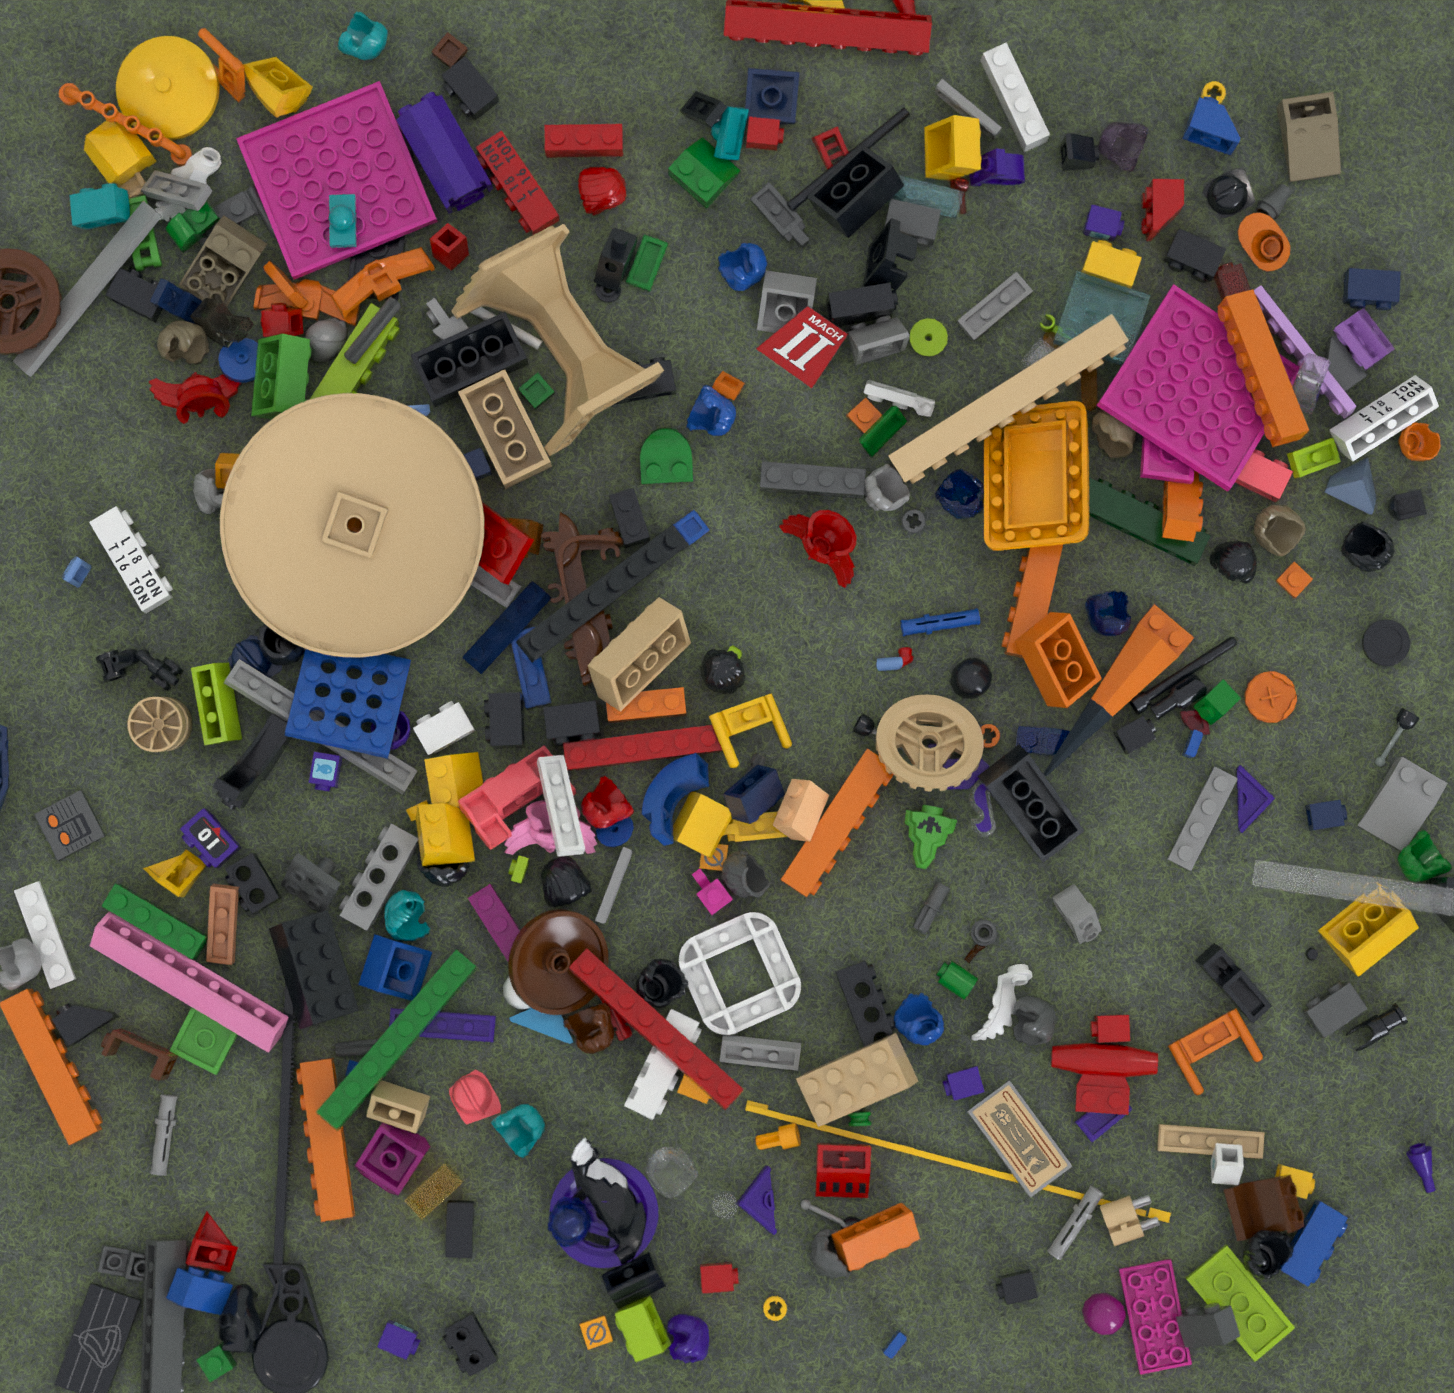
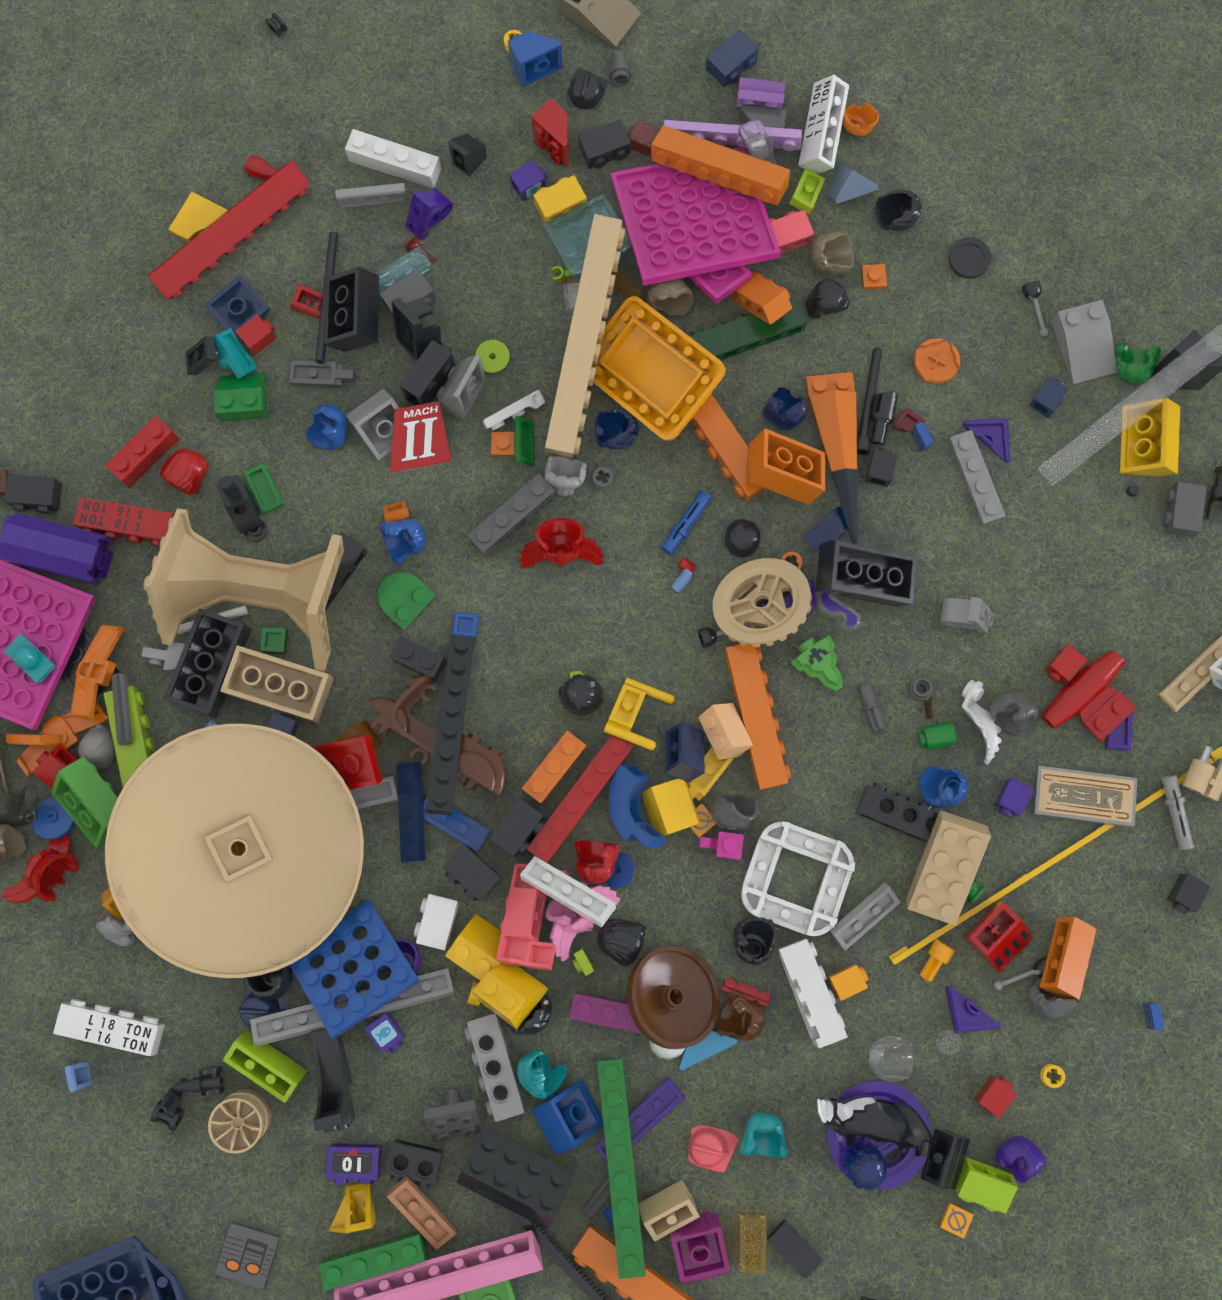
camera: 40 degrees left, 5 degrees down
red brick [430,223,469,271] -> none
red plate [569,949,744,1111] -> none
tan brick [587,597,691,712] -> none
light grey tile [595,847,633,924] -> none
yellow piece [924,115,982,181] -> none
light grey plate [957,271,1033,342] -> none
clear purple hair [1098,121,1148,171] -> none
orange plate [1168,1008,1263,1095] -> none
green brick [1193,679,1241,725] -> none
black slope [1195,943,1272,1023] -> none
orange piece [1238,213,1290,271] -> none
black plate [1387,489,1427,521] -> none

